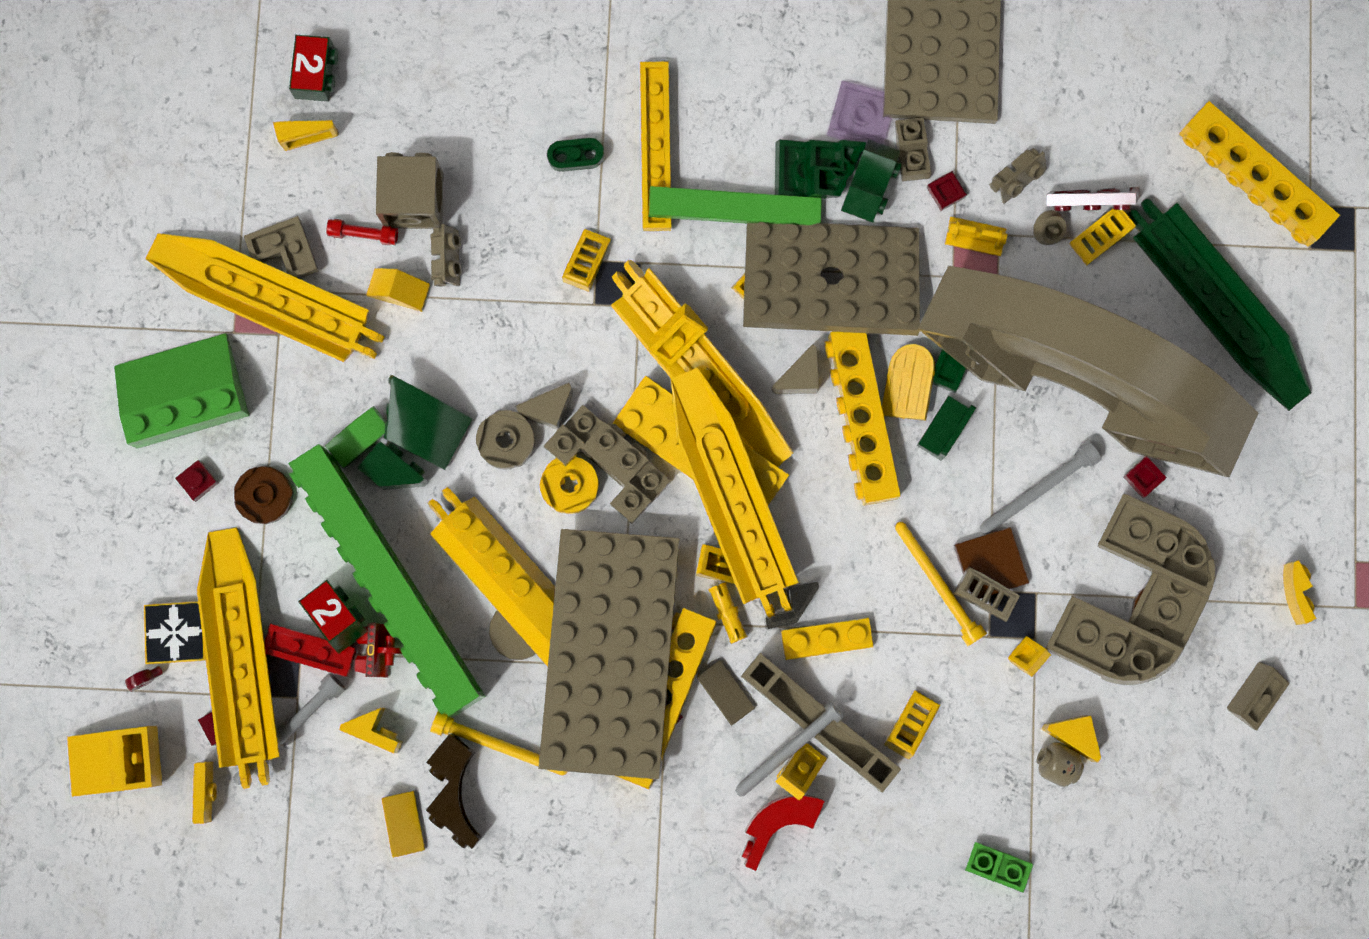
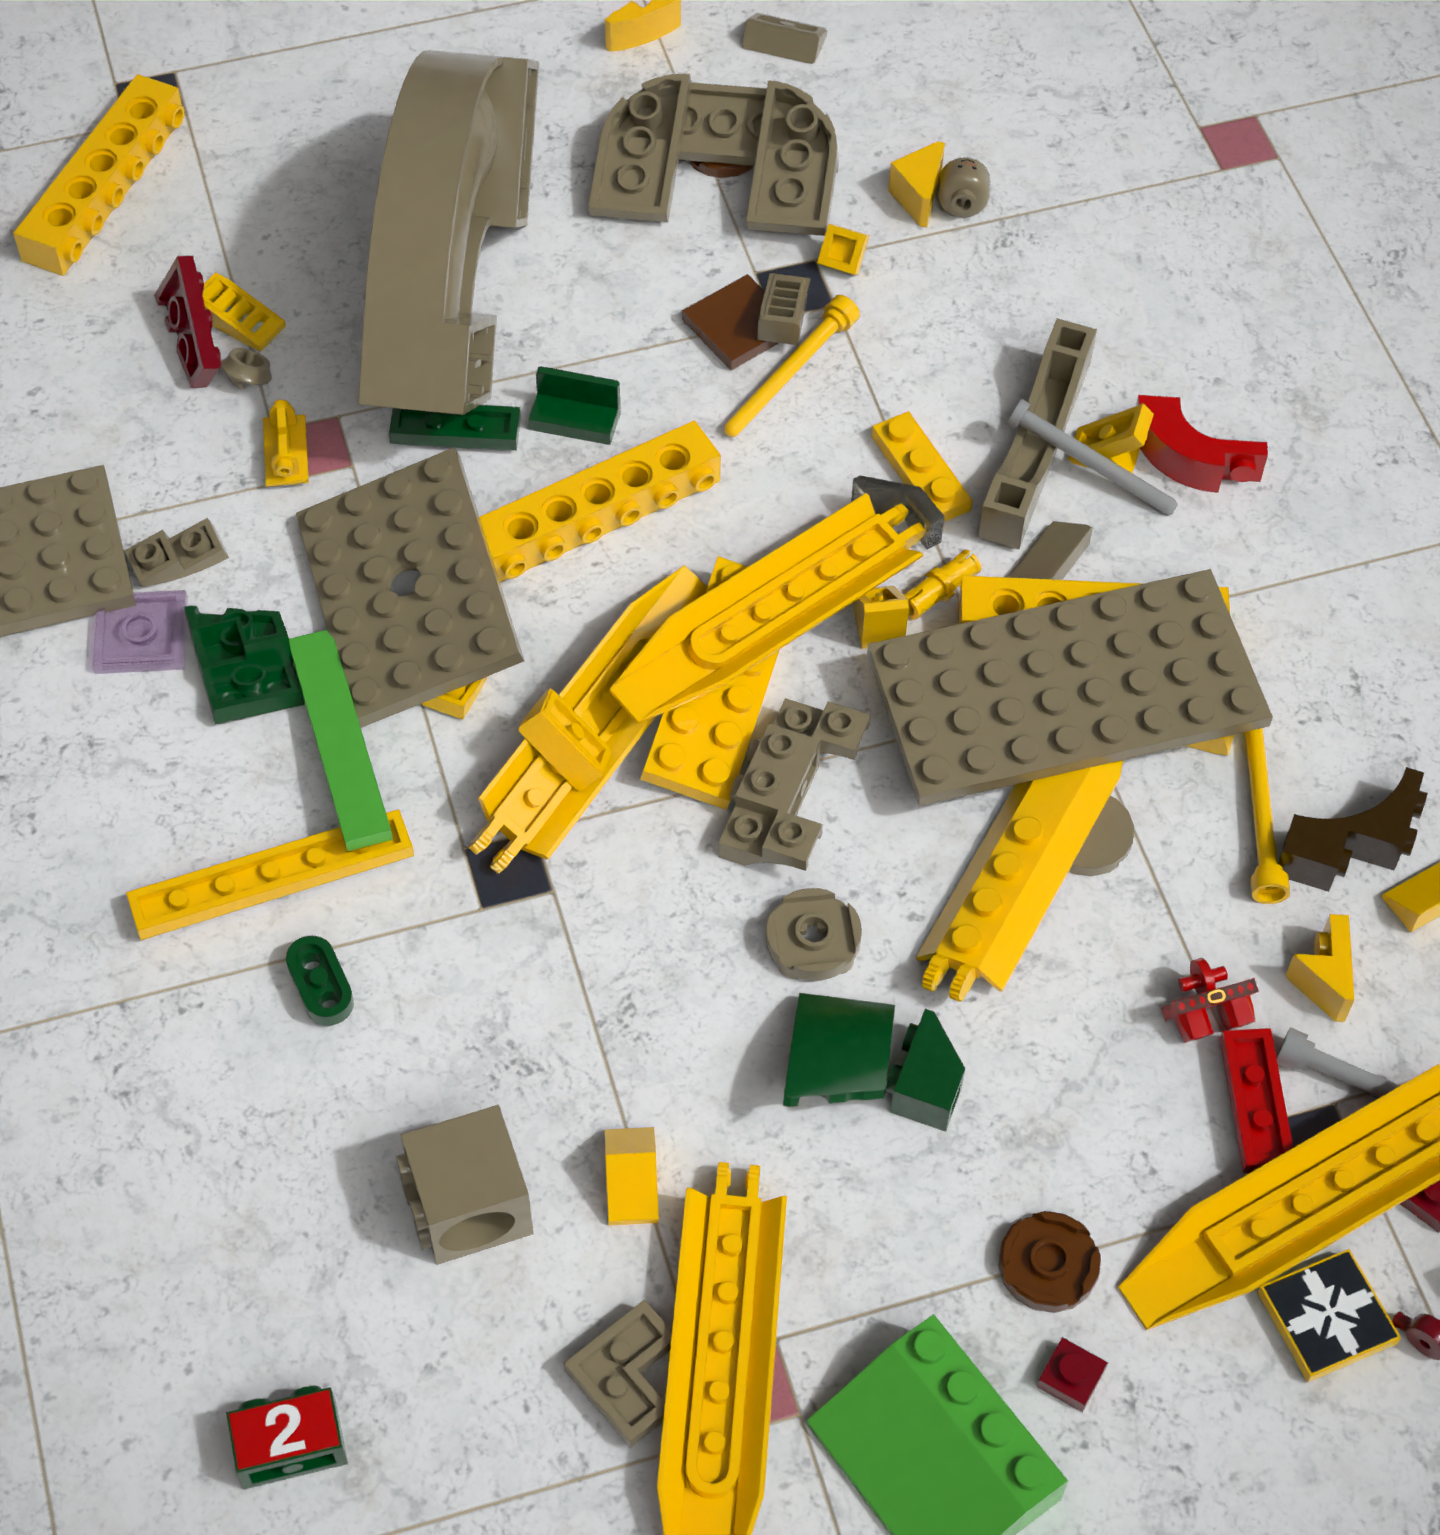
camera: 110 degrees left, 25 degrees down
yellow slope [273,120,339,151] -> none
bright green brick [288,444,486,717] -> none
brick [298,580,367,654] -> none
bright green slope [325,406,387,468] -> none
red bar [326,219,398,246] -> none
dark tan hinge [430,224,462,287] -> none
dark tan slope [516,383,573,430] -> none
yellow plate [540,456,599,514] -> none
yellow slope [562,229,611,292] -> none
dark tan slope [771,344,818,394] -> none
dark green brick [841,139,902,223] -> none
yellow window [882,344,935,421] -> none
yellow slope [884,690,940,759] -> none
dark red tile [926,171,967,211] -> none
bright green slope [965,842,1034,893] -> none
light grey piece [980,441,1102,534] -> none
dark tan hinge [989,148,1047,204] -> none
dark red plate [1123,456,1167,498] -> none
dark green hinge [1127,199,1311,411] -> none

